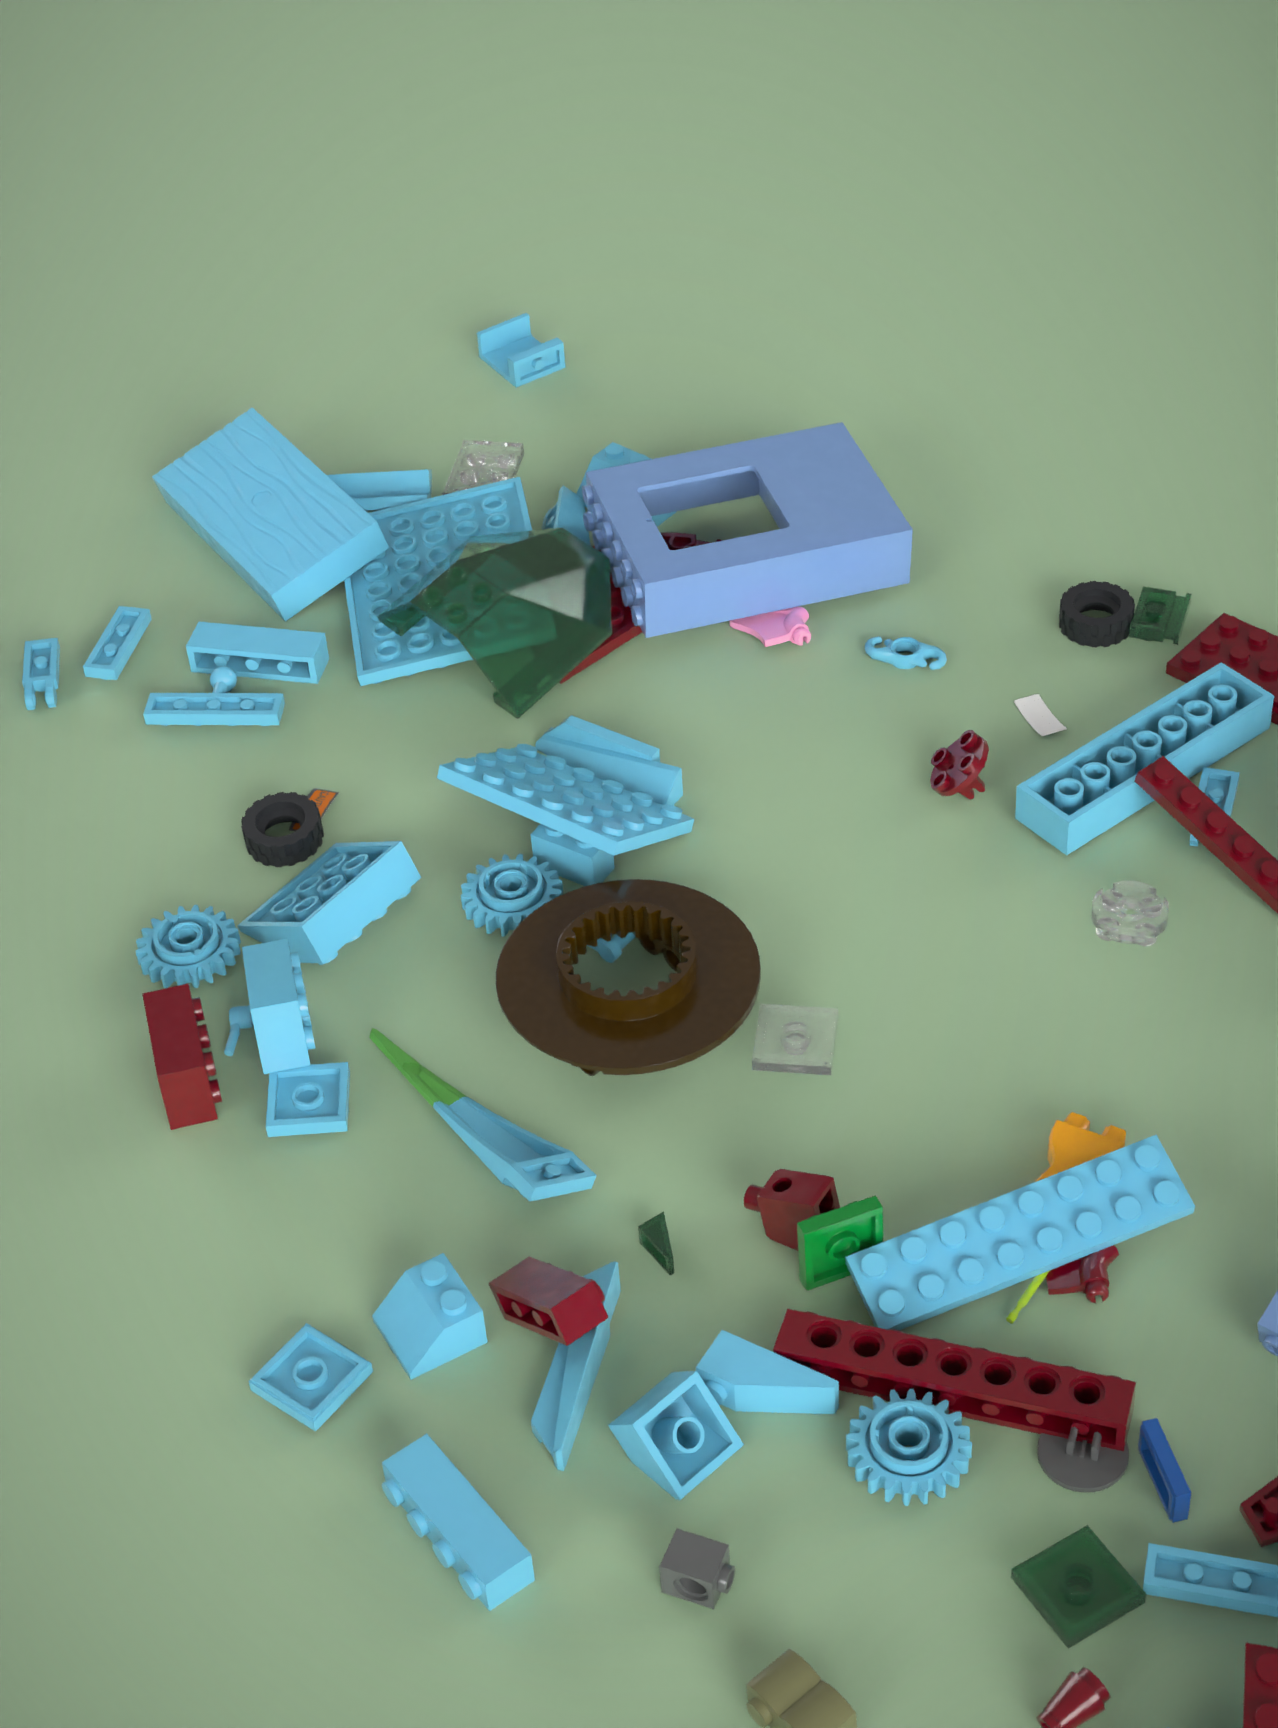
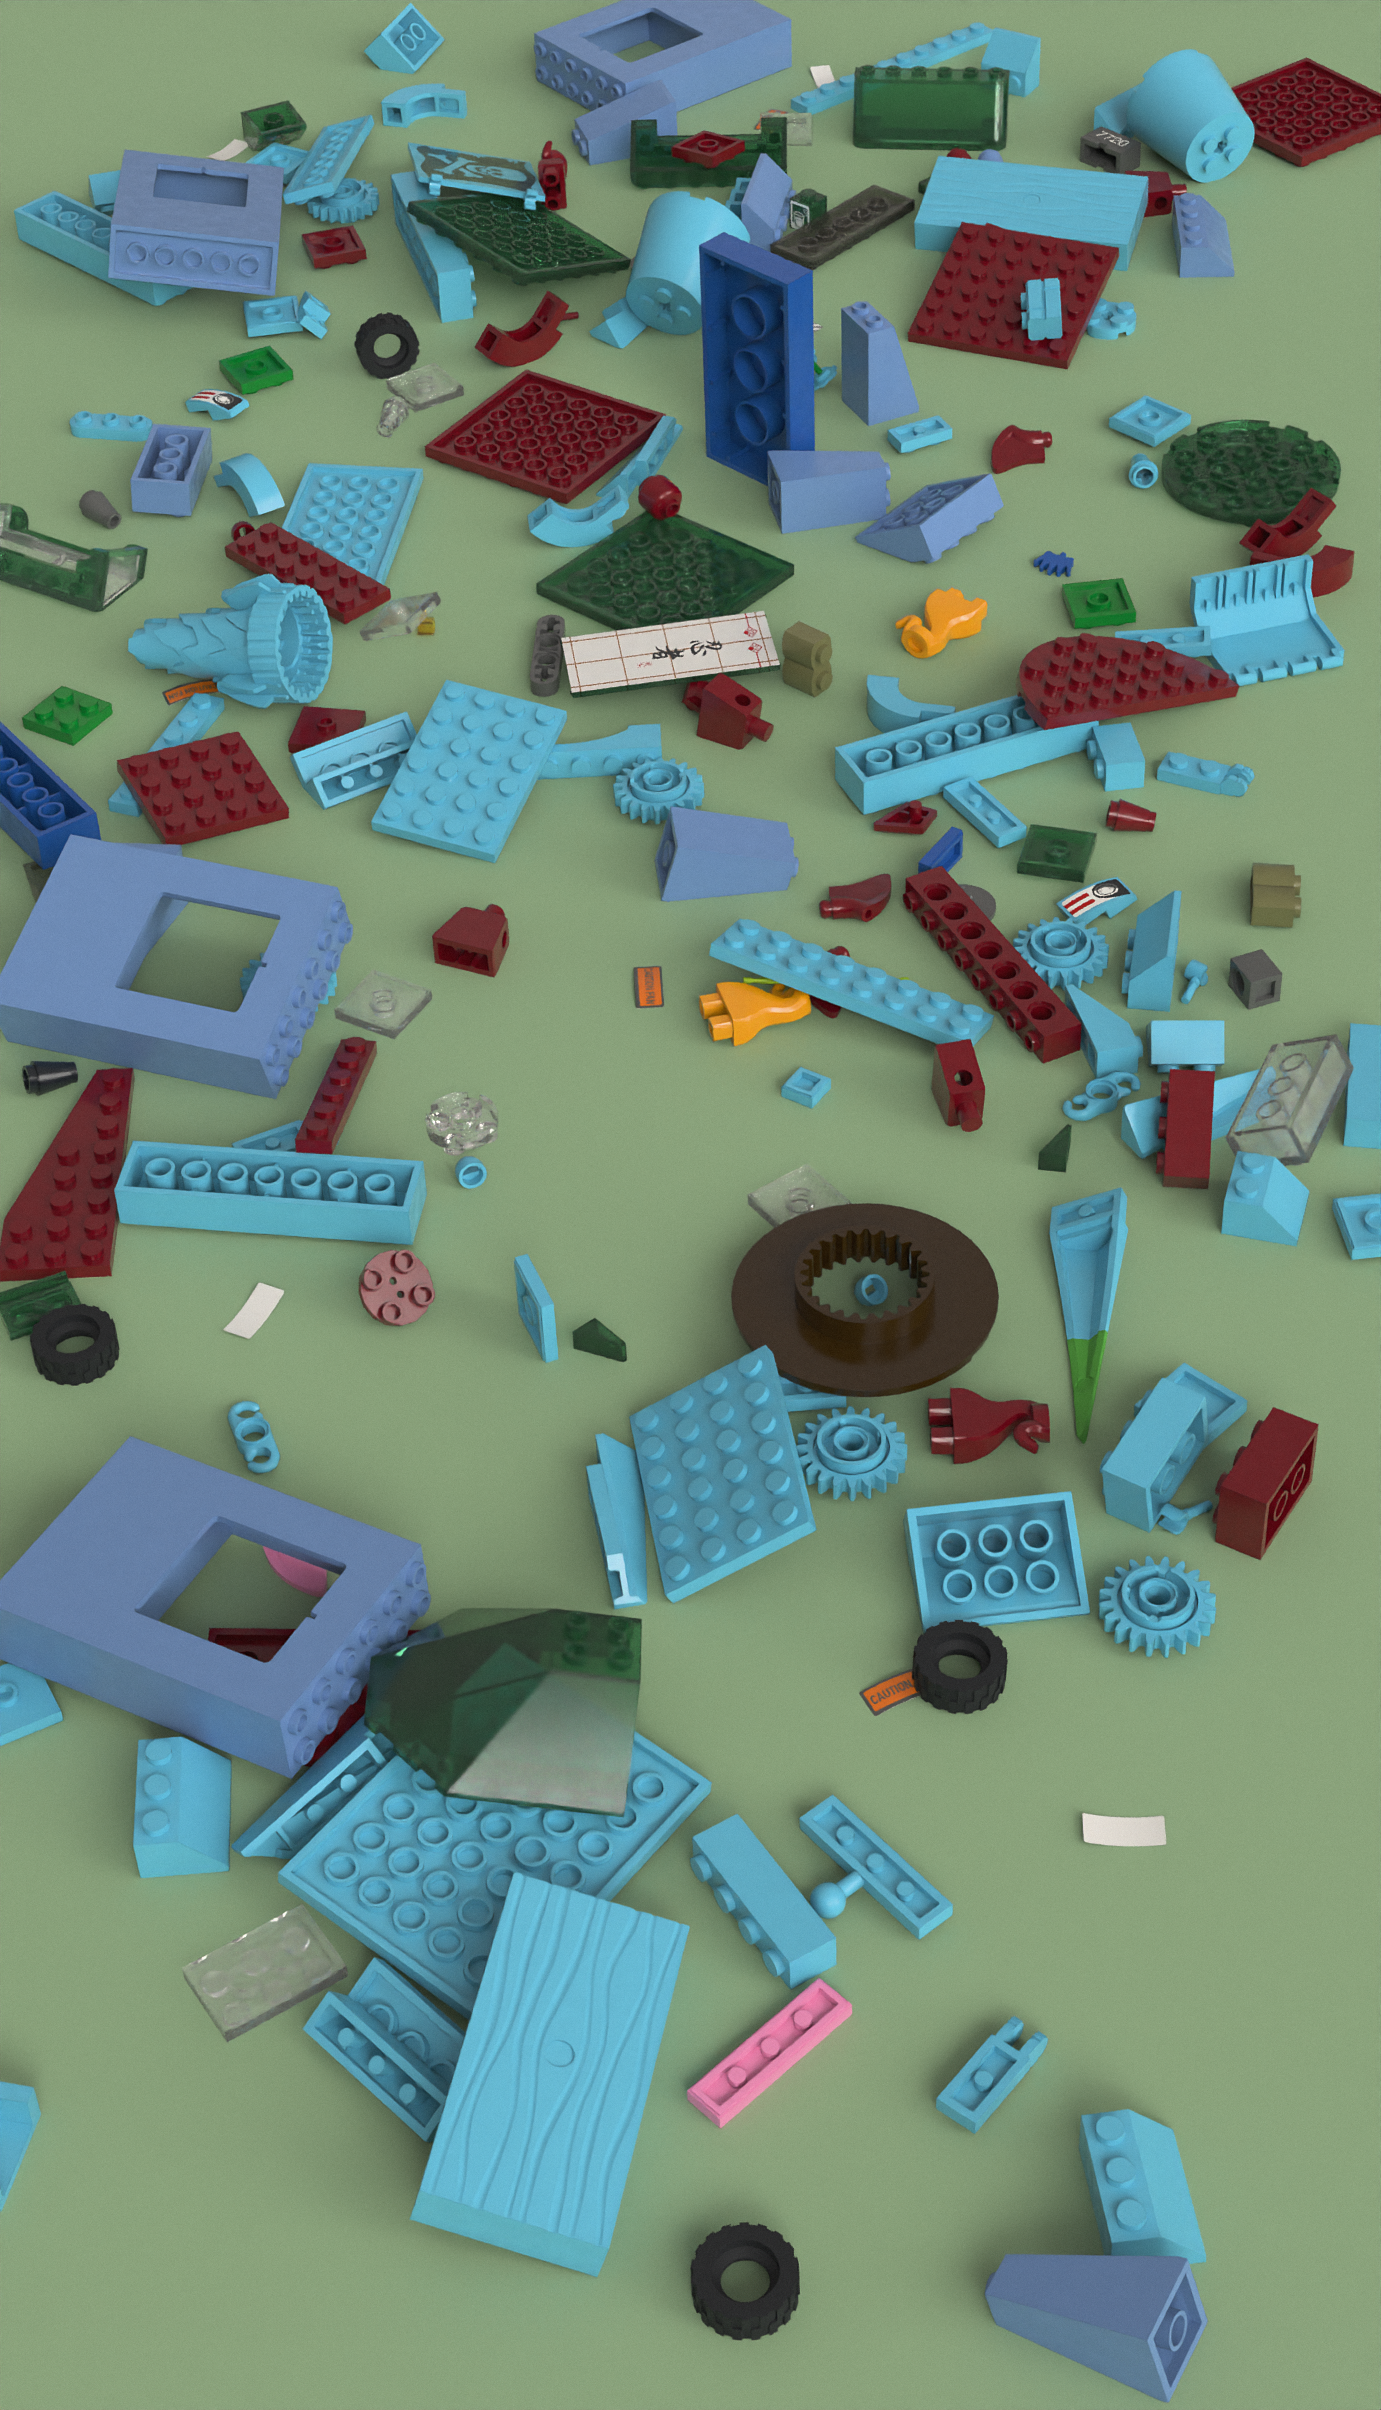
camera: 135 degrees left, 0 degrees up
medium azure plate [83,606,152,680] -> none
green plate [797,1195,884,1291] -> none
none -> medium azure hinge [455,1156,487,1189]
none -> medium azure plate [514,1254,558,1363]
none -> clear green piece [572,1318,627,1362]
none -> orange sticker [634,966,664,1009]
none -> bright pink tile [687,1978,852,2129]
none -> black tyre [690,2222,800,2341]
none -> medium azure tile [781,1067,831,1109]
none -> dark red arm [819,874,892,922]
none -> dark red hips [928,1388,1050,1464]
none -> slope [1056,877,1138,925]
none -> medium azure piece [1062,1071,1141,1121]
none -> white sticker [1082,1813,1166,1846]
none -> medium azure slope [1122,890,1182,1012]
none -> medium azure hand [1181,960,1208,1004]
none -> clear brick [1225,1034,1354,1166]

